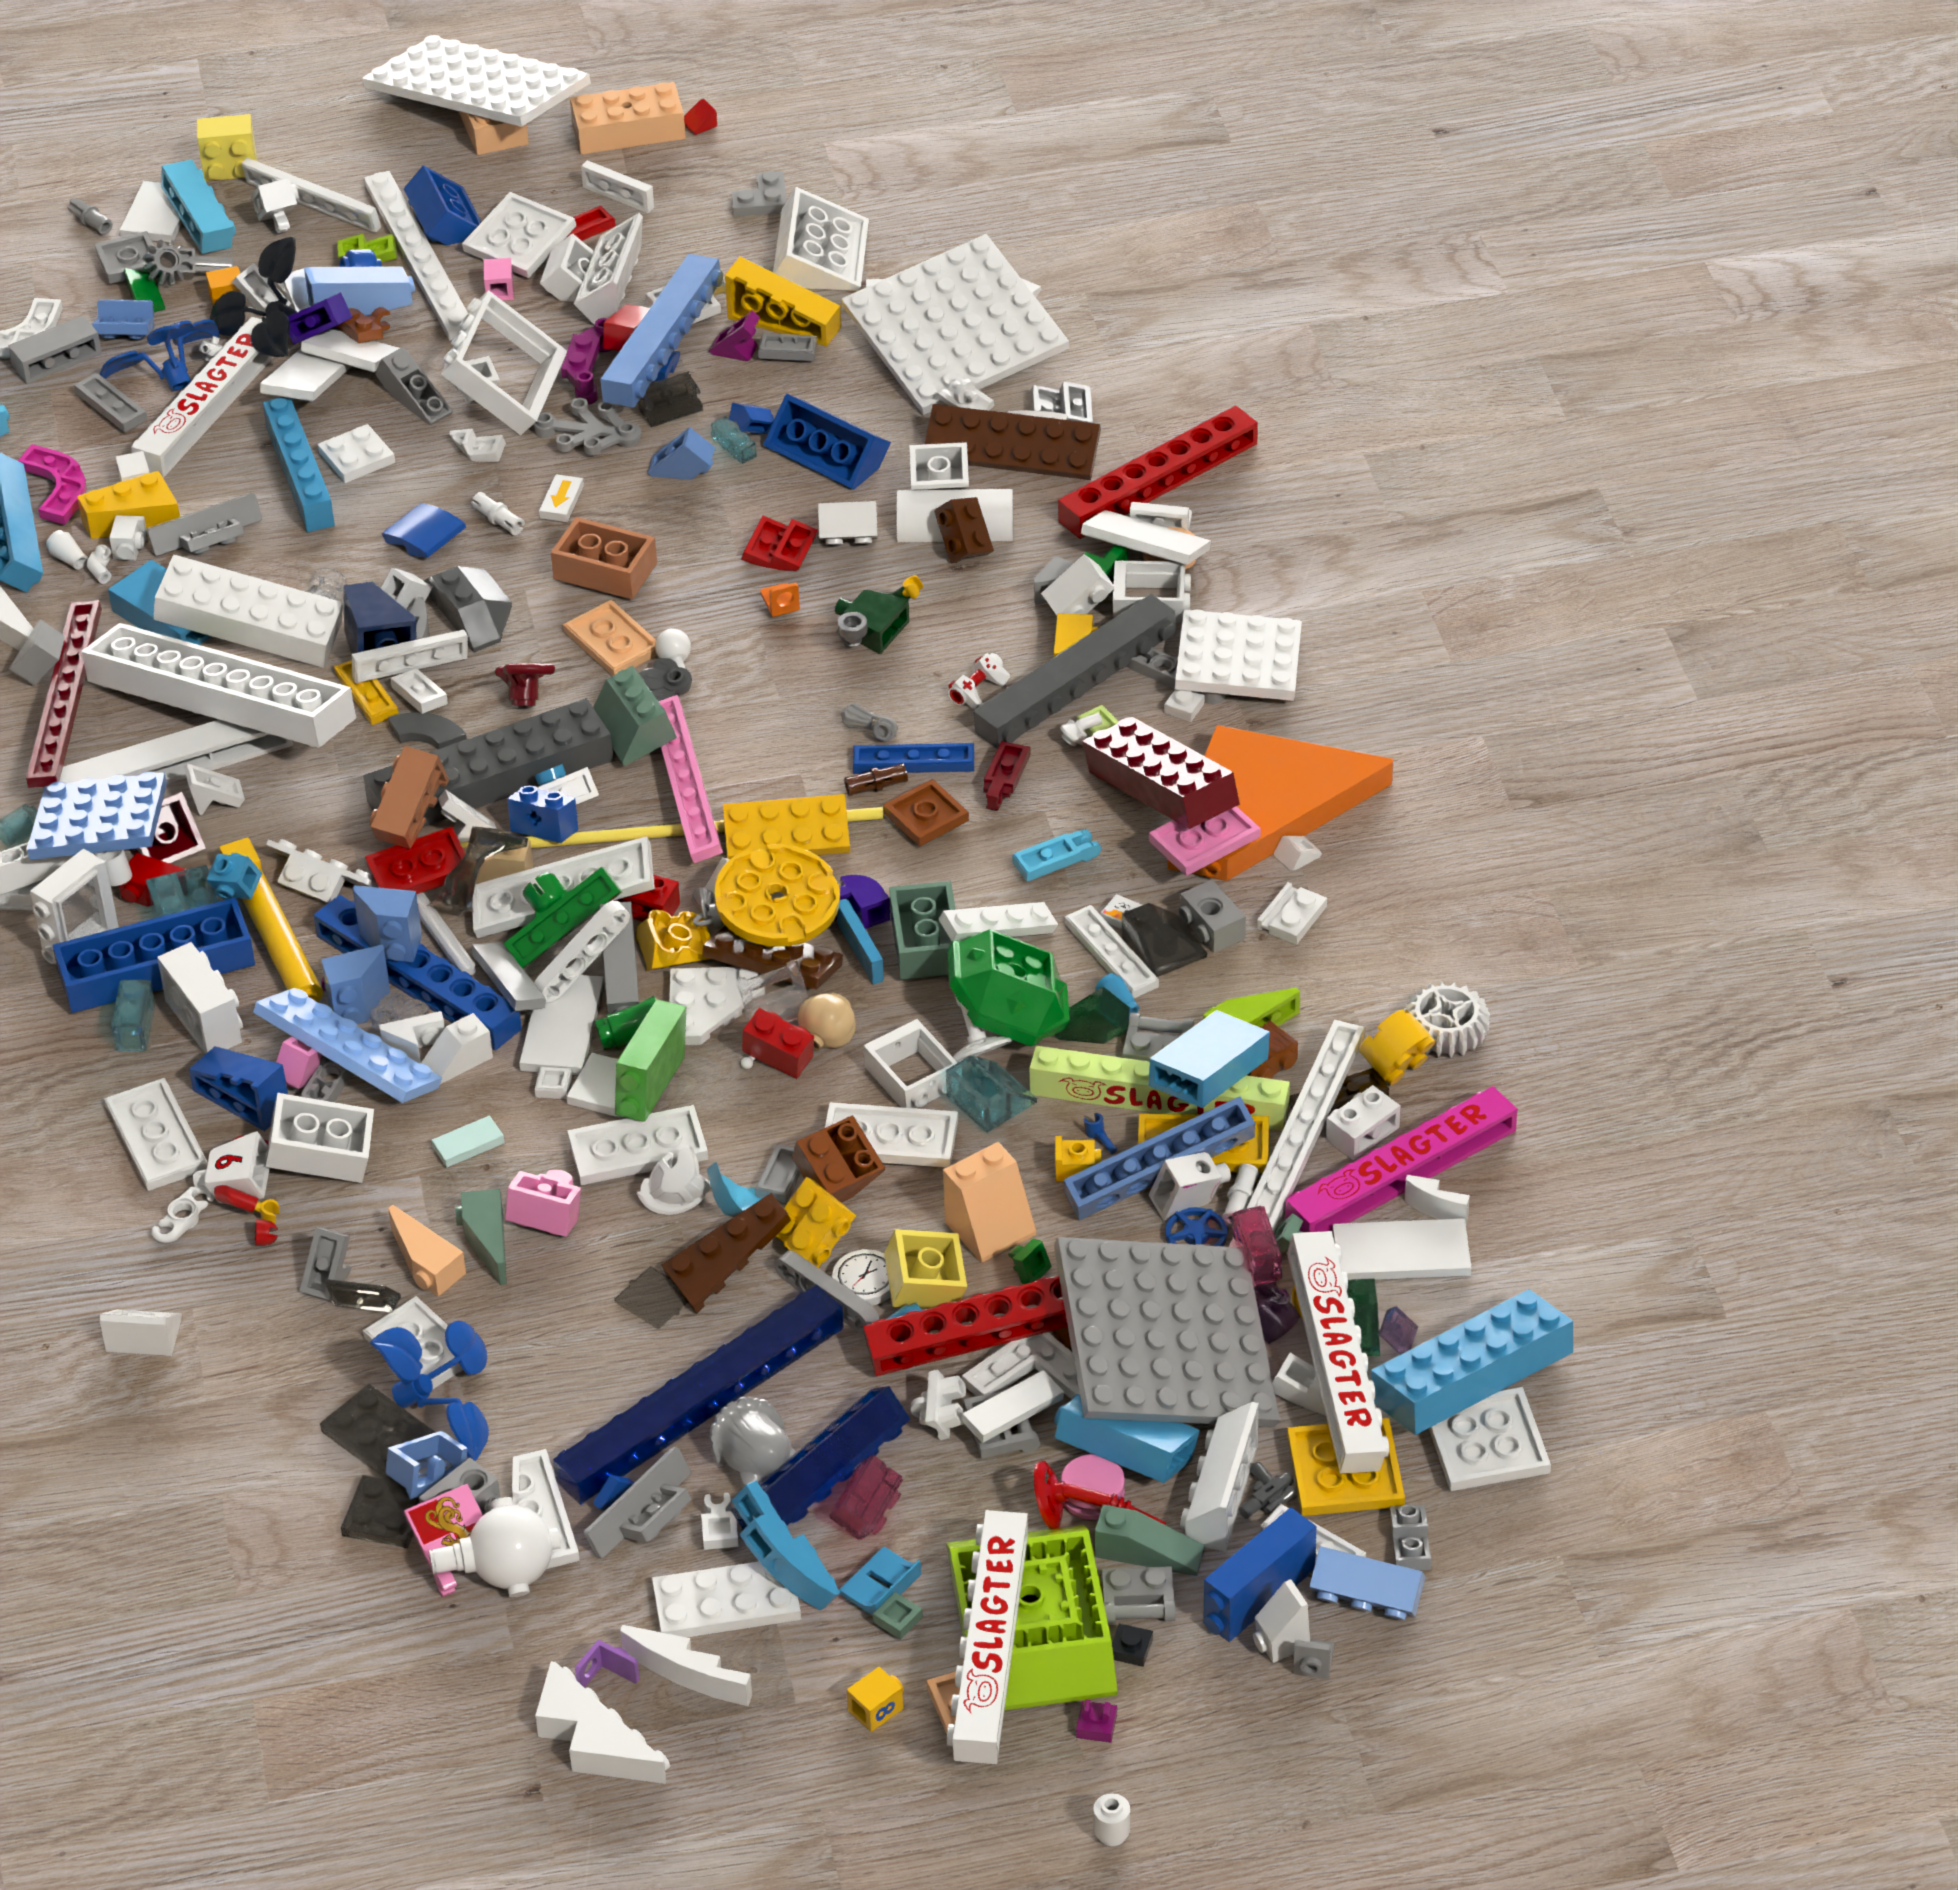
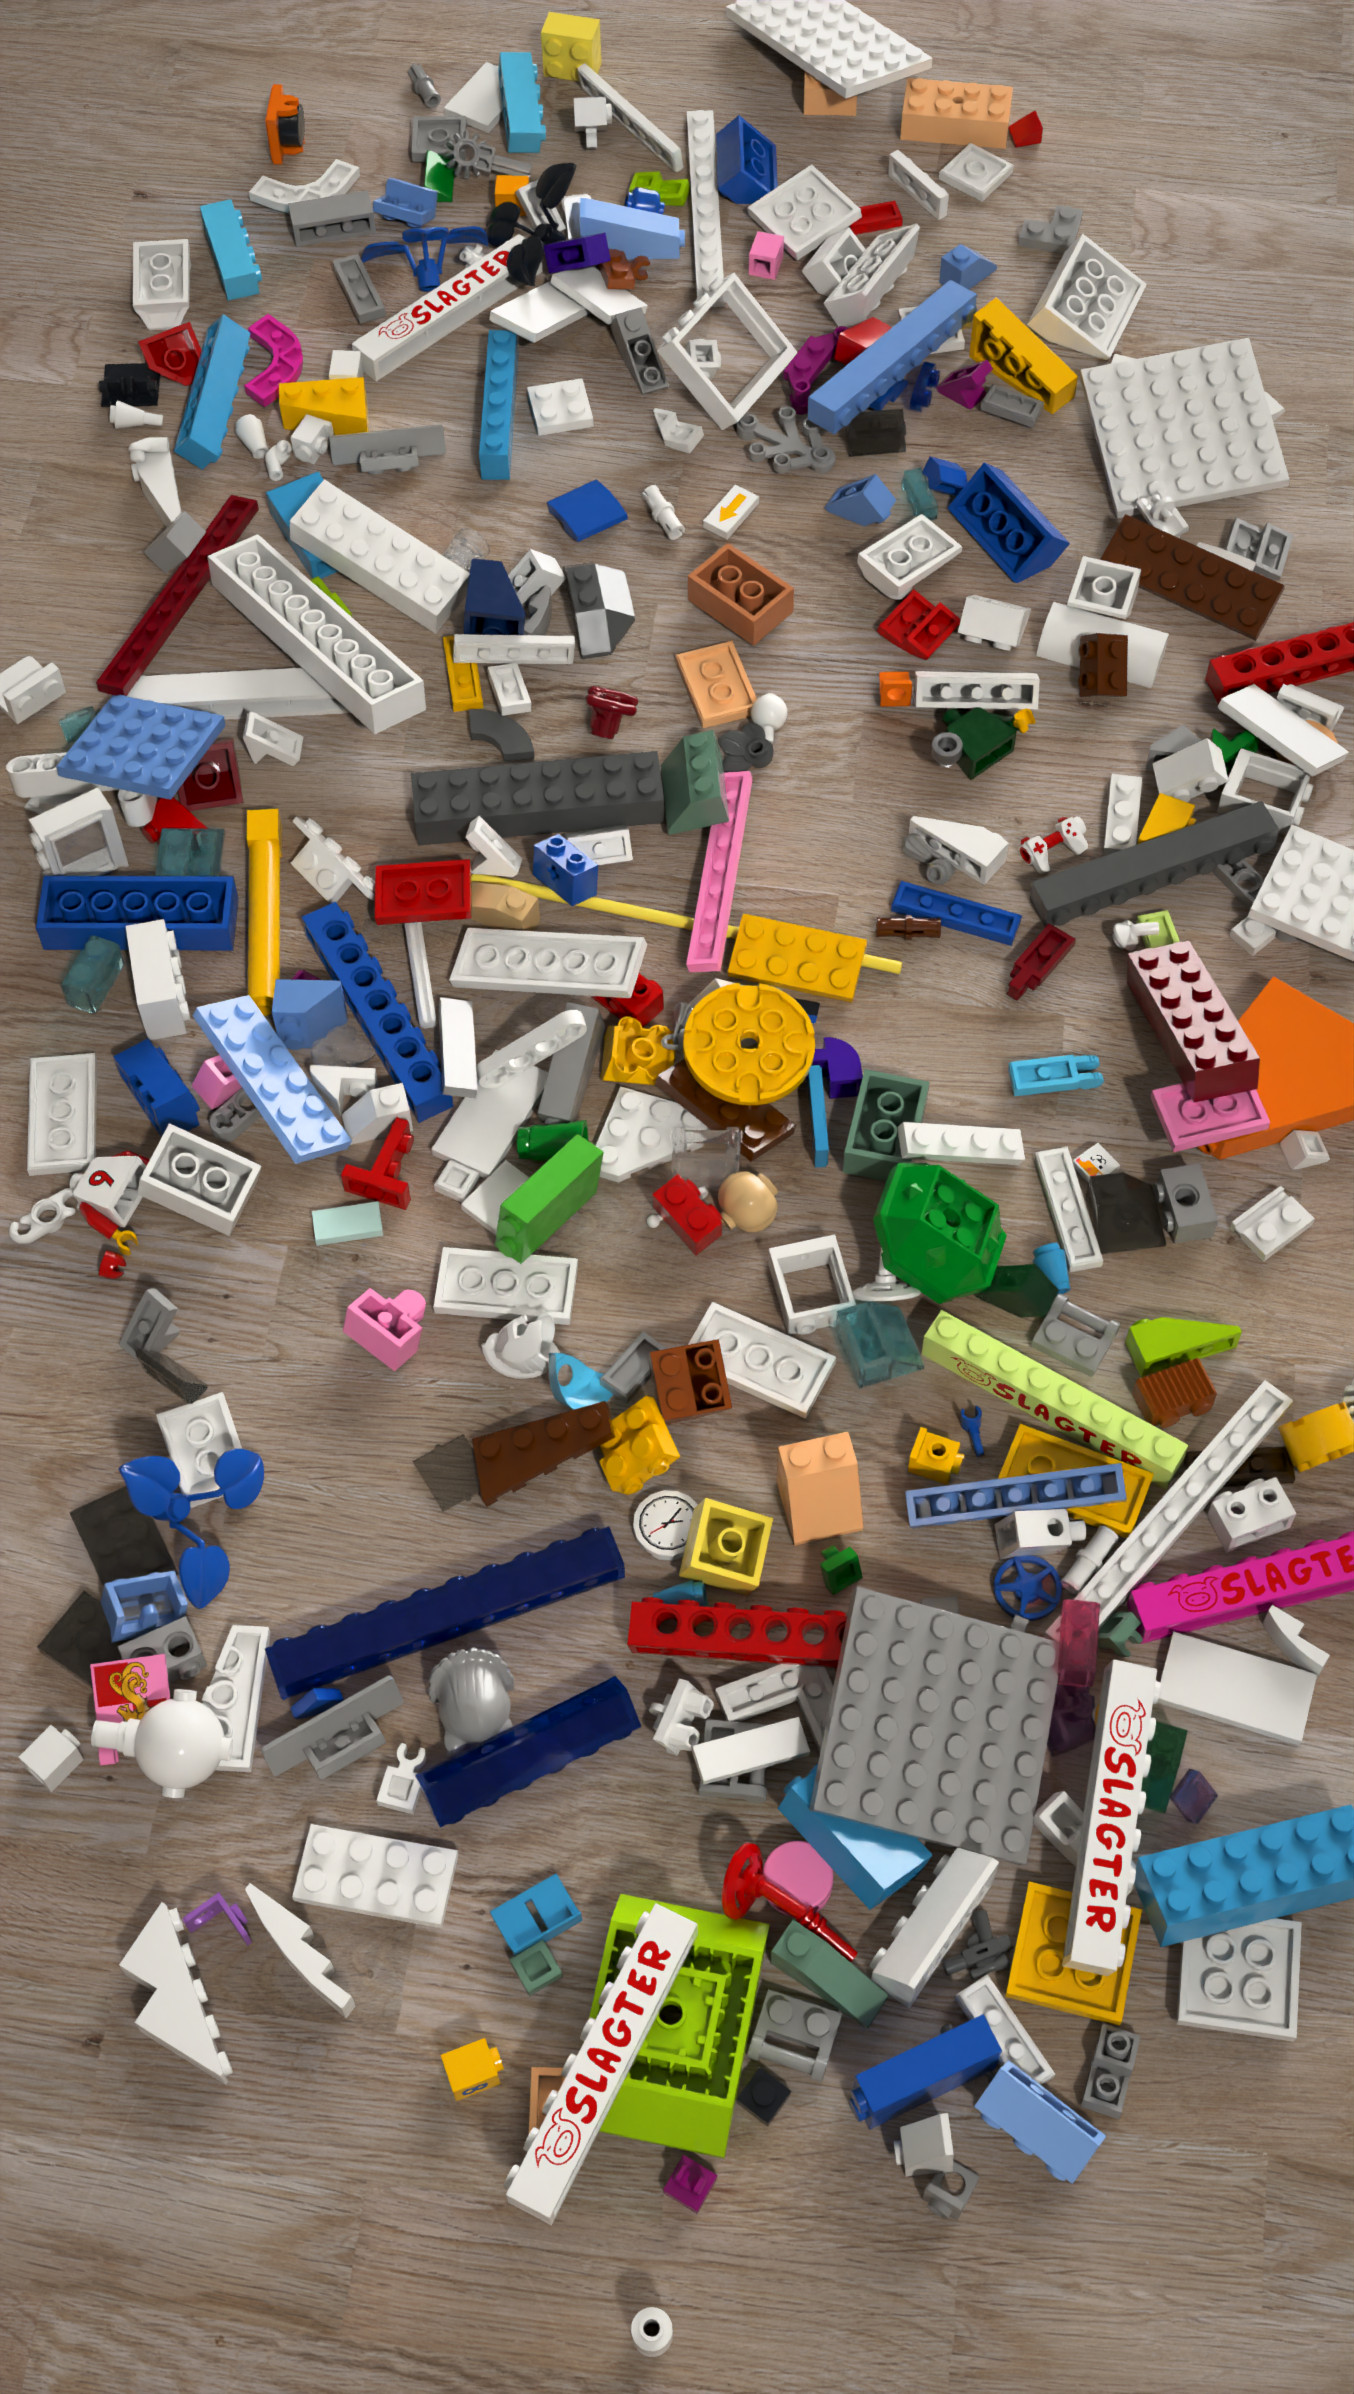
camera: 20 degrees right, 15 degrees up
dark azure brick [206,853,262,899] -> none
medium blue slope [353,885,422,962] -> none
nougat wedge [370,746,450,849] -> none
light nougat slope [388,1205,466,1297] -> none
clear smoke animal [427,826,528,917] -> none
sand green slope [455,1189,507,1285] -> none
green plate [504,867,622,968] -> none
dark azure tile [534,764,566,786] -> none
dark azure slope [731,1480,841,1610] -> none
light grey beam [774,1250,879,1334] -> none
clear pink brick [829,1455,903,1540] -> none
dark orange plate [883,779,969,847] -> none
brick [1148,1010,1270,1108] -> none
none -> white brick [18,1725,84,1792]
none -> red bracket [341,1117,414,1210]
none -> white slope [857,514,962,600]
none -> white slope [909,816,1009,885]
none -> clear blue plate [910,361,940,412]
none -> white brick [914,671,1040,710]
none -> white tile [939,143,1014,202]
none -> medium blue slope [939,244,997,289]
none -> white plate [1103,774,1142,855]

